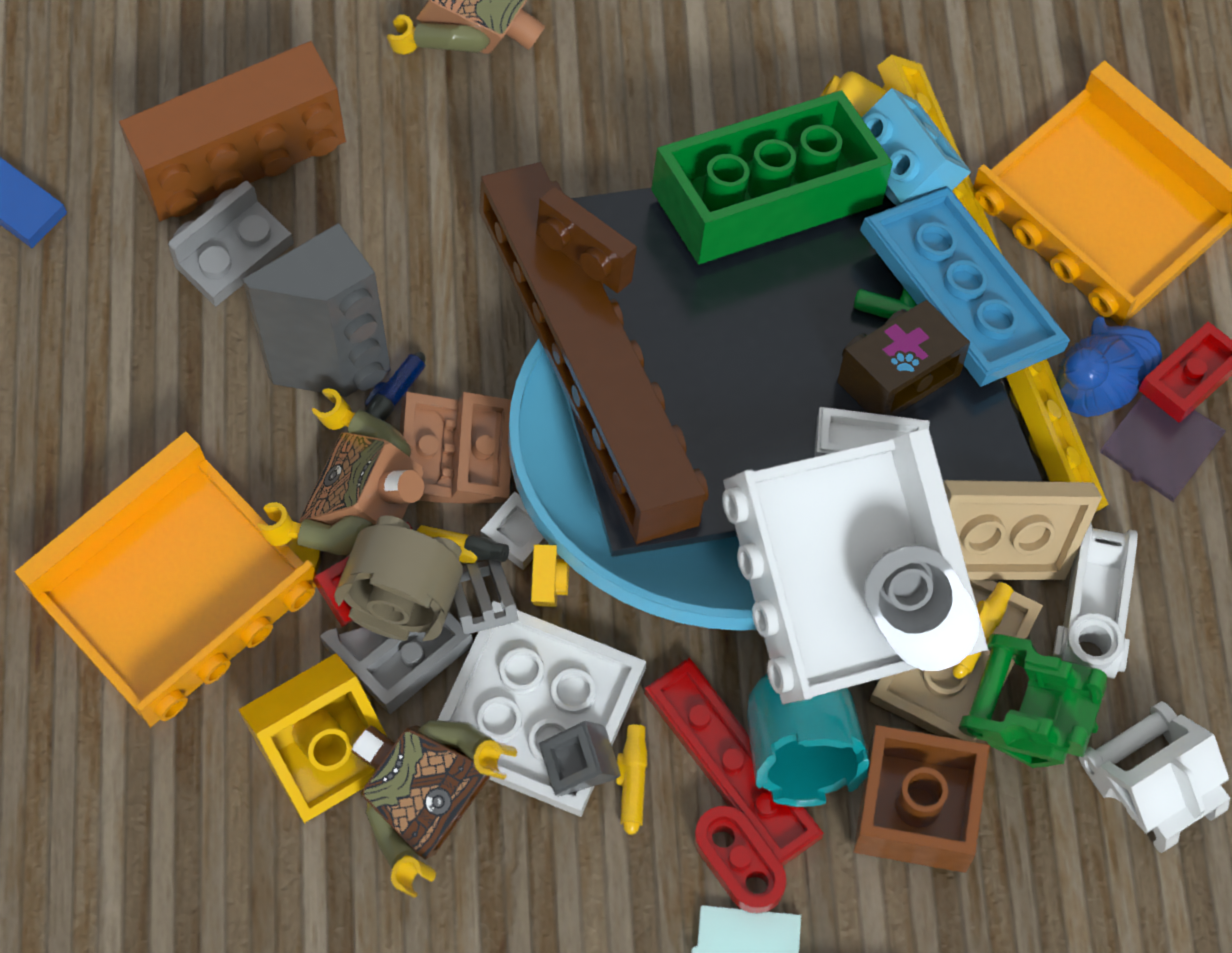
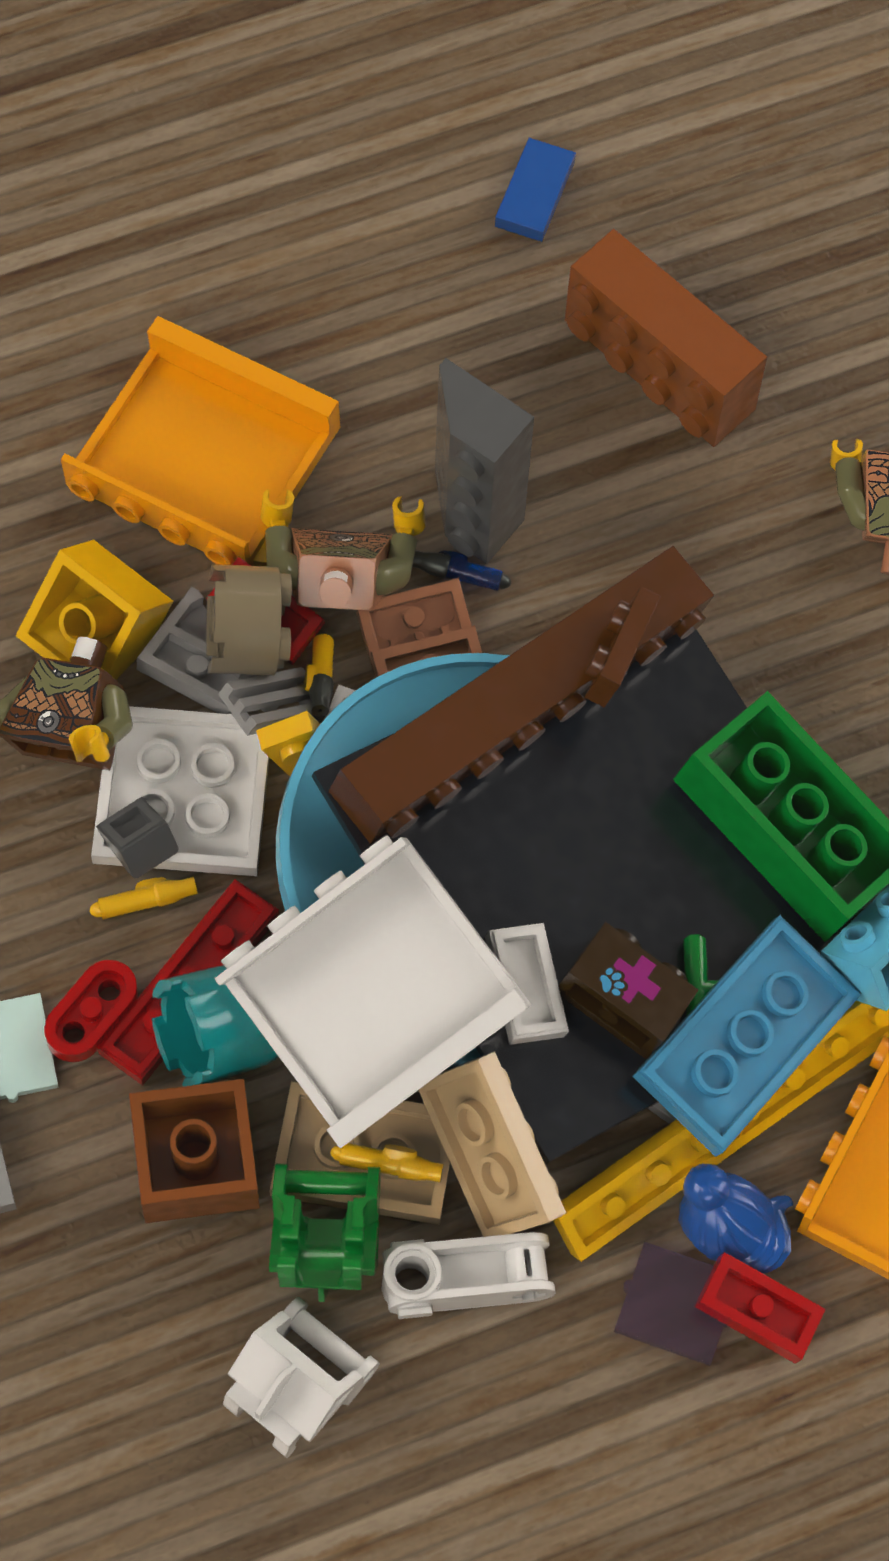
camera: 70 degrees right, 0 degrees up
light grey bracket [168,181,294,307] -> none
light grey piece [864,545,979,671] -> none

